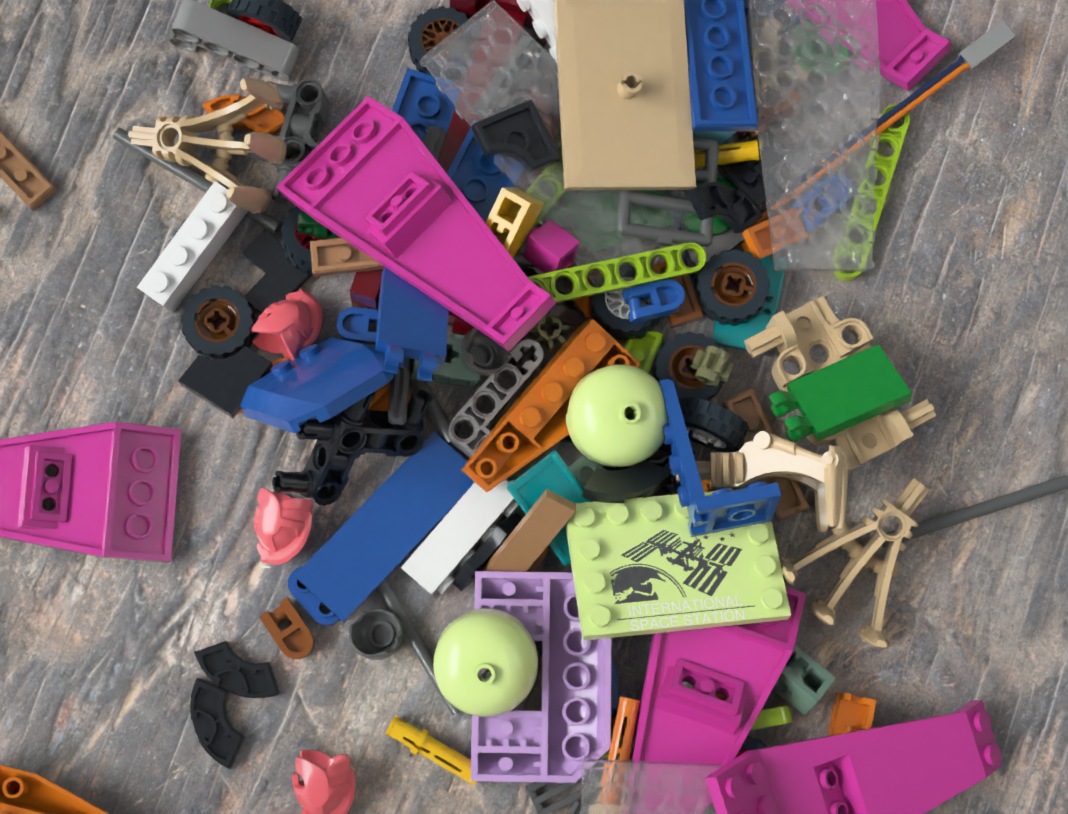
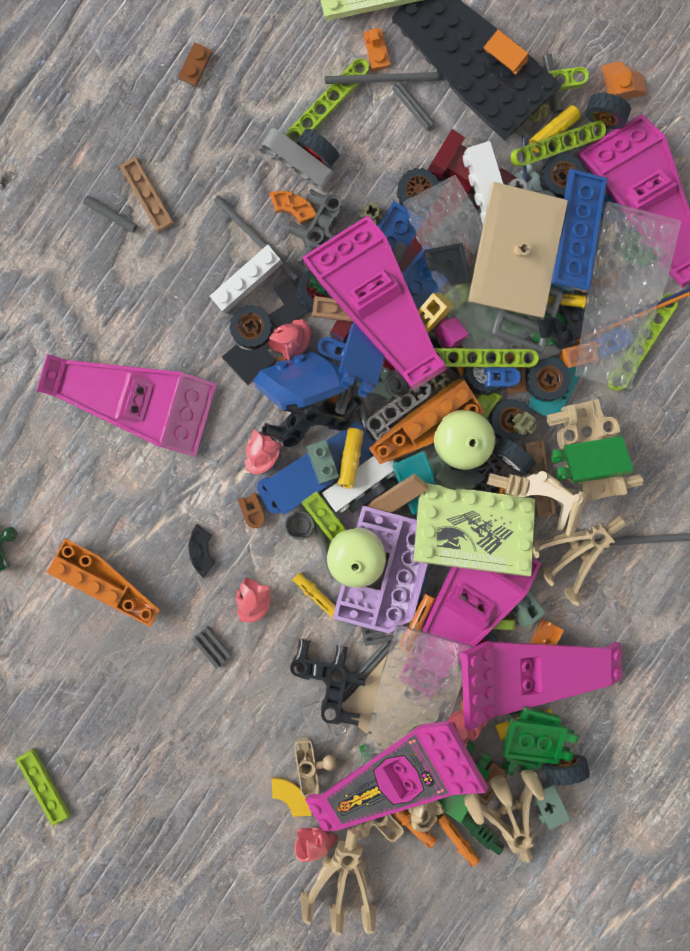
camera: 15 degrees right, 10 degrees up
tan piece [128,77,286,214] -> none
black tile [194,641,281,698] -> none
blue bracket [659,379,781,537] -> none
none -> lime tile [301,491,346,541]
none -> sand green brick [306,440,339,485]
none -> yellow axle [338,428,364,489]
none -> olive gear [360,201,383,224]

